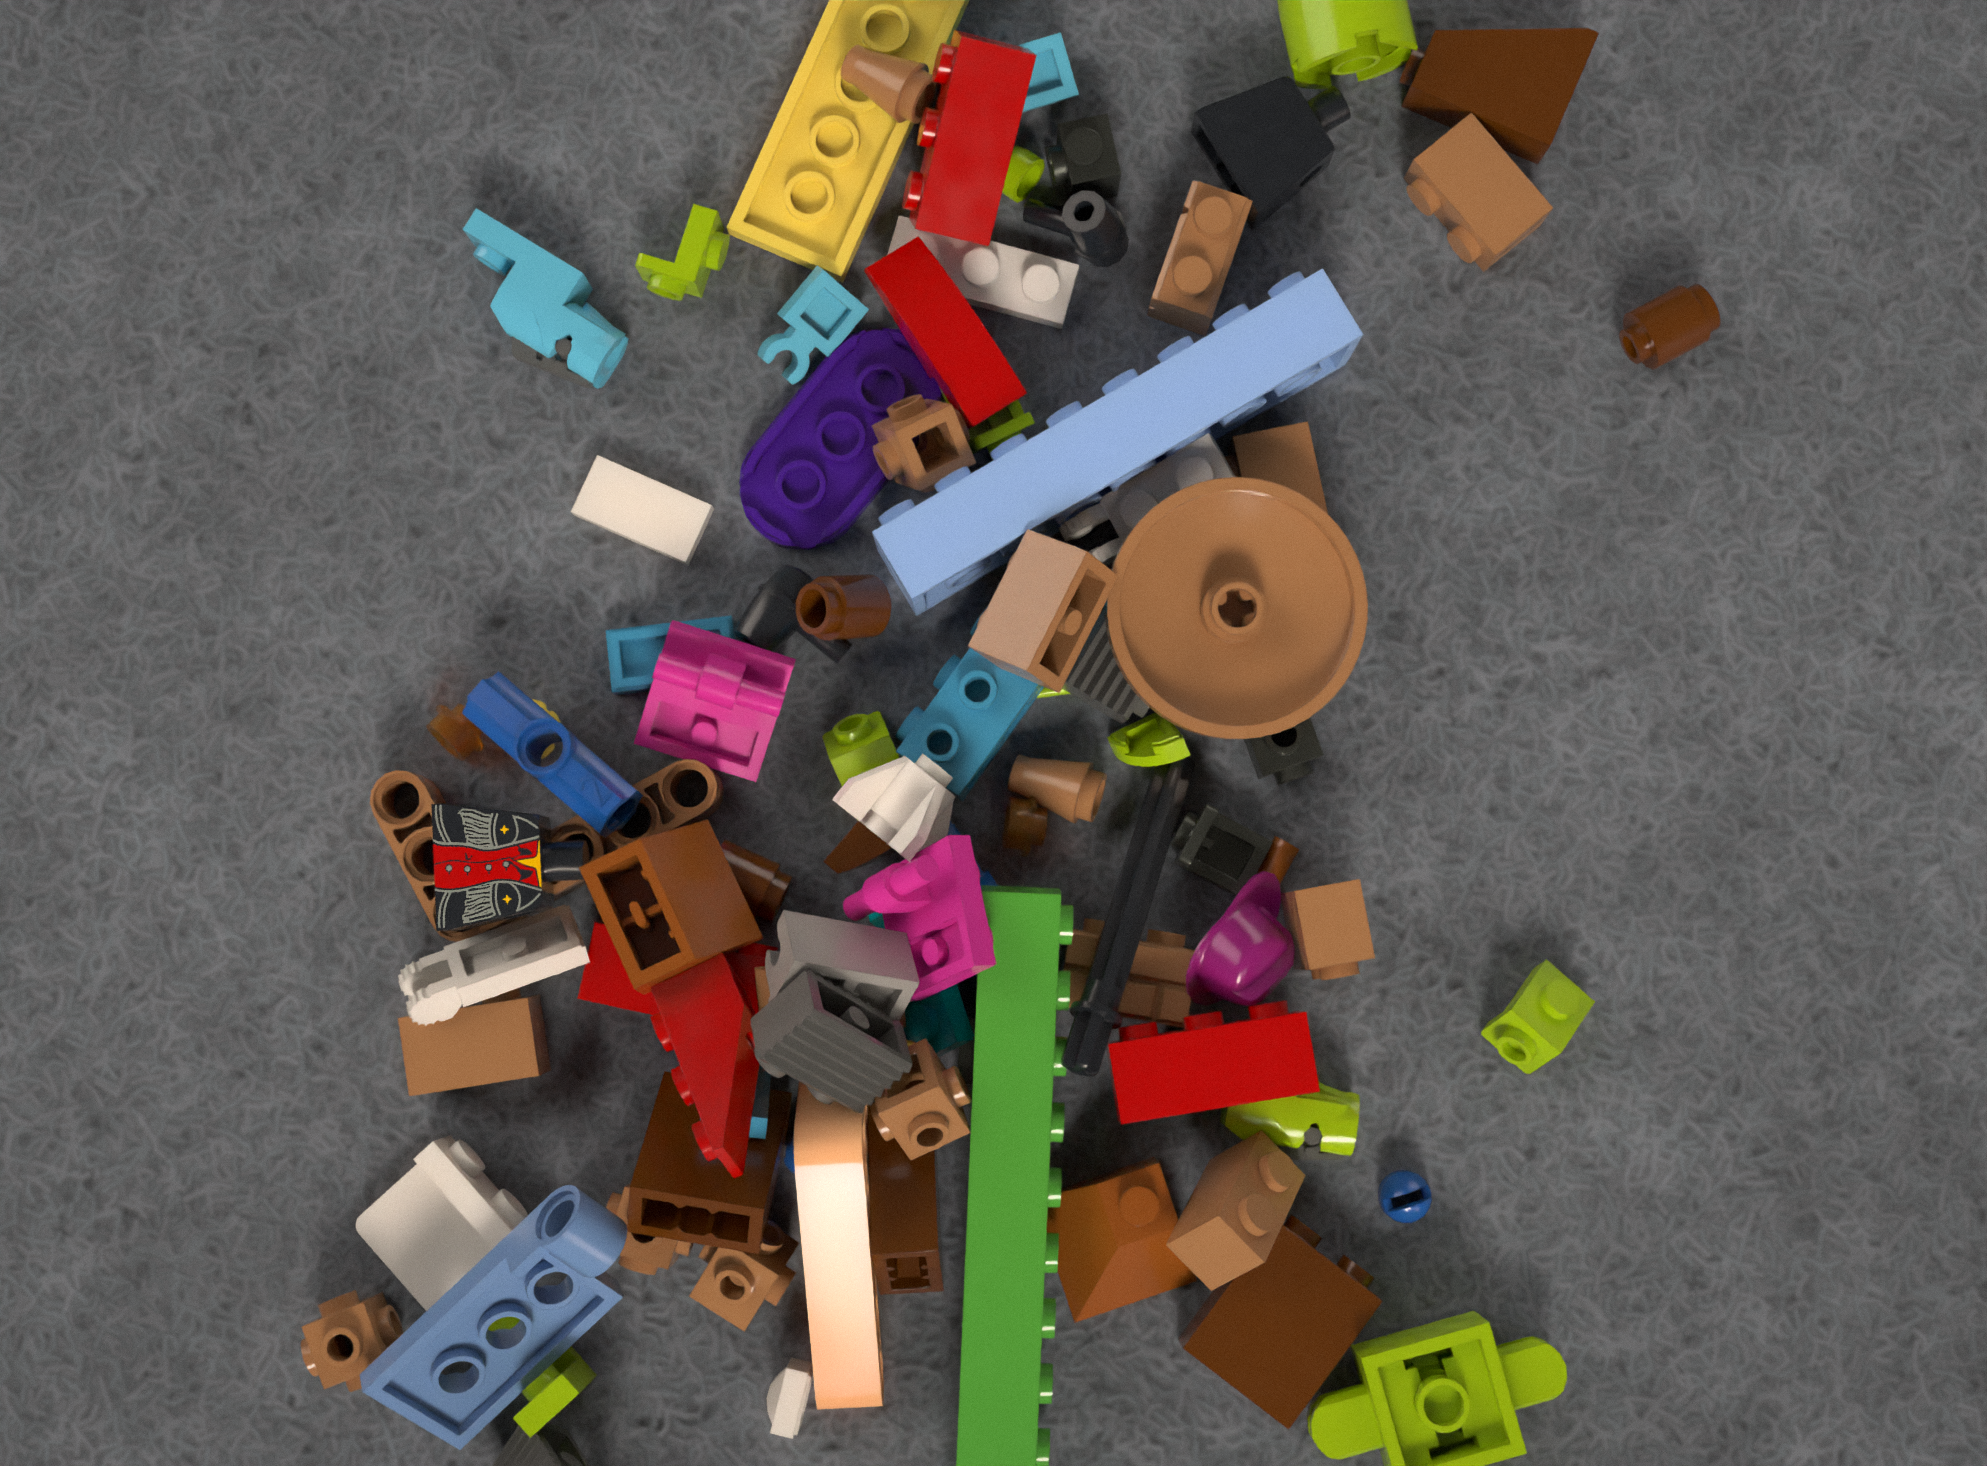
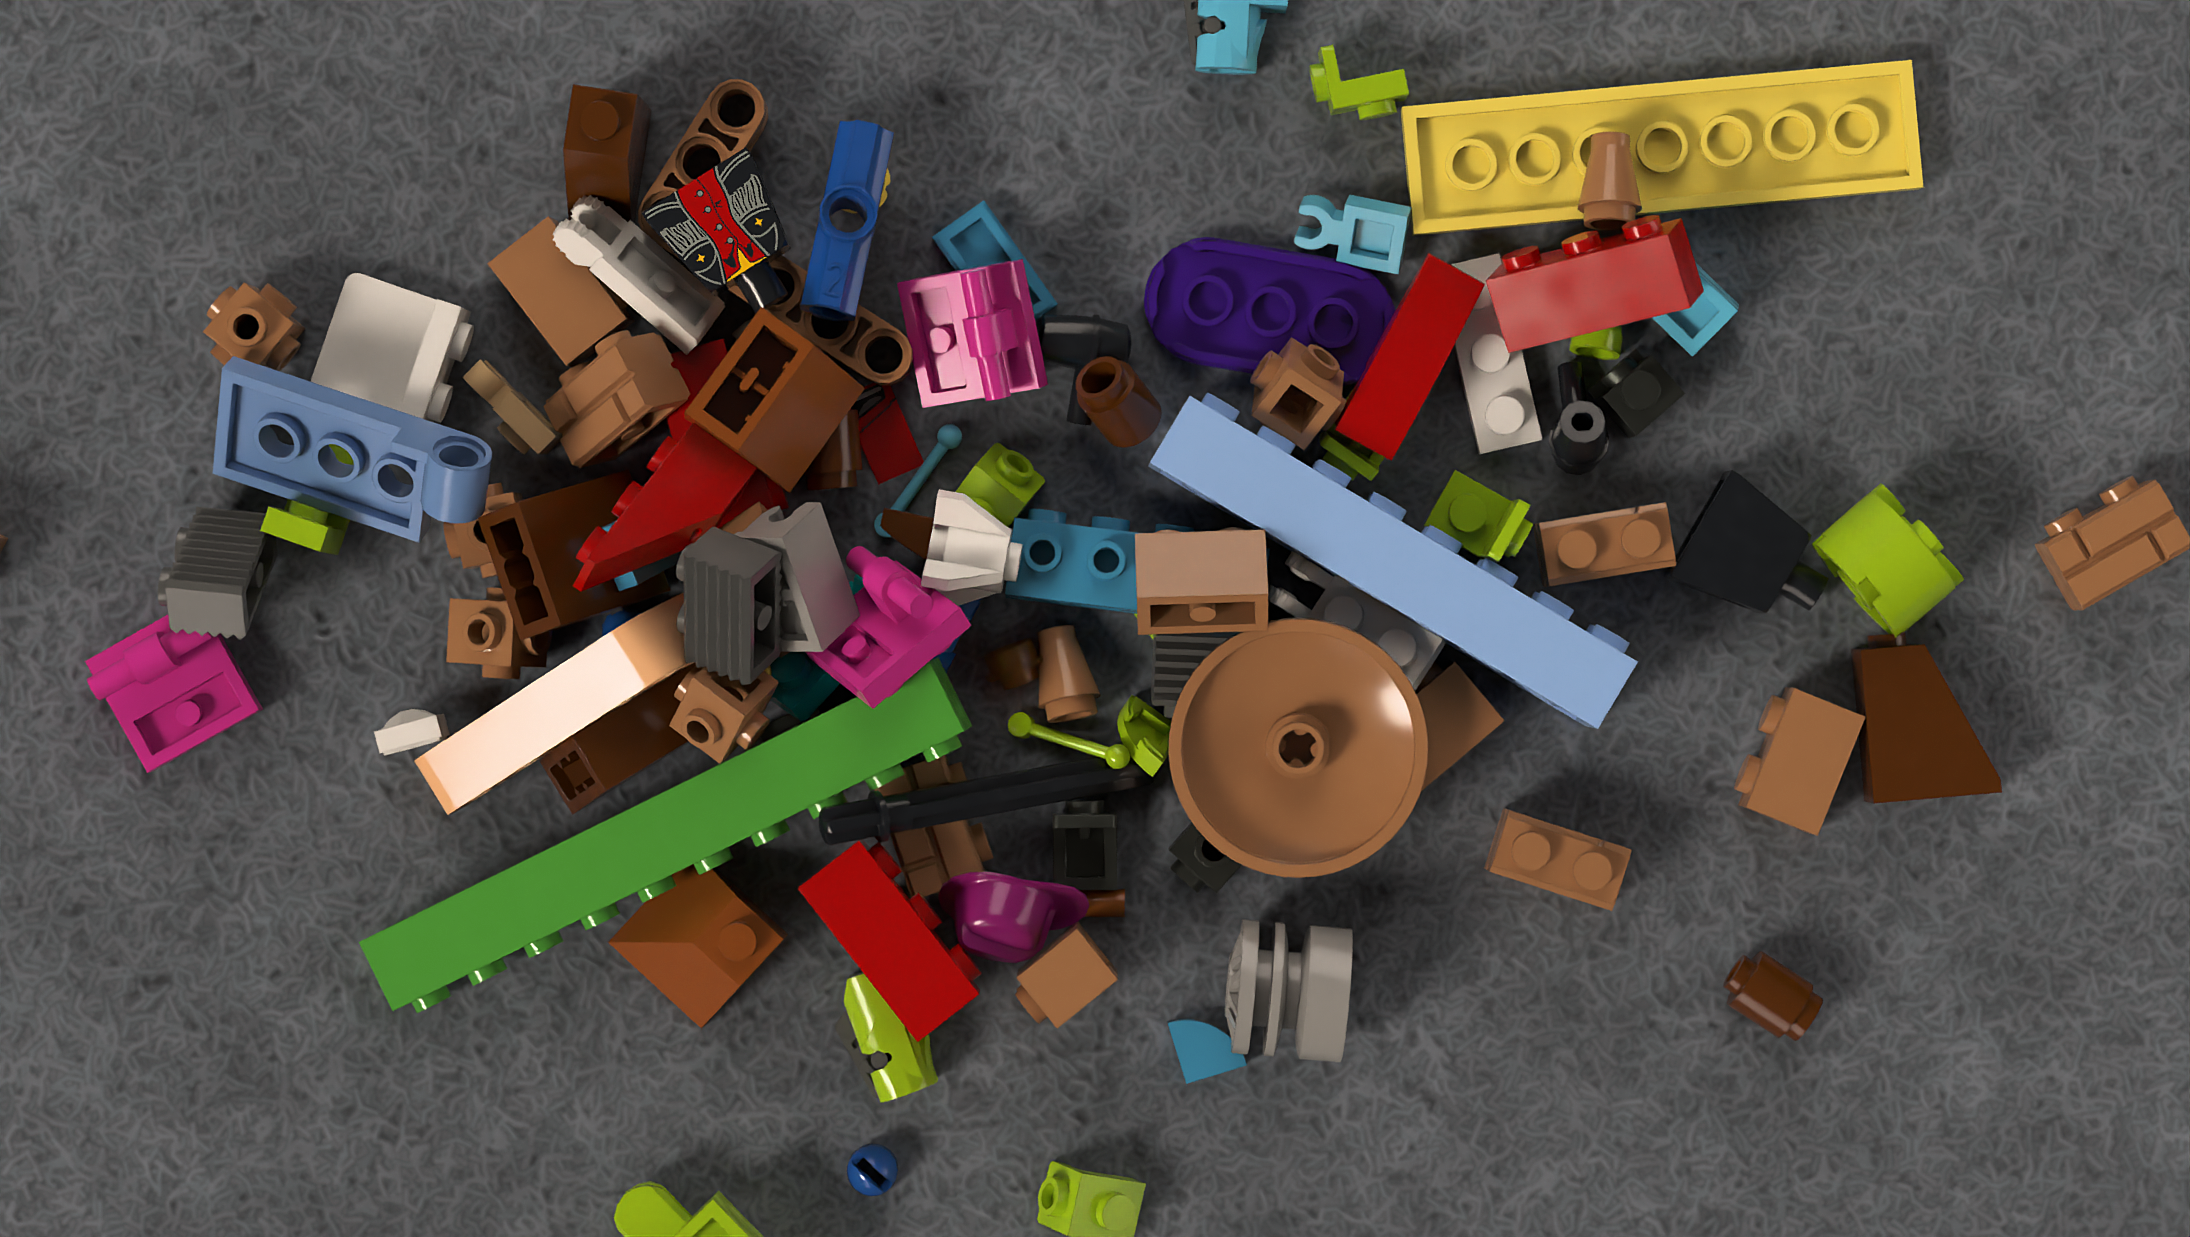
camera: 55 degrees right, 5 degrees up
clear orange plate [426,703,484,762] -> none
white tile [571,455,714,566] -> none
medium nougat brick [1166,1130,1306,1291] -> none
reddish brown brick [1178,1214,1383,1430] -> none
none -> tan plate [462,359,563,454]
none -> medium nougat brick [543,330,690,468]
none -> reddish brown slope [563,84,652,224]
none -> red sticker [850,383,924,485]
none -> medium azure hinge [874,424,962,537]
none -> lime hinge [1008,712,1130,769]
none -> dark azure tile [1167,1018,1247,1084]
none -> light grey wheel [1225,919,1353,1062]
none -> lime bracket [1423,470,1533,562]
none -> medium nougat brick [1484,808,1632,911]

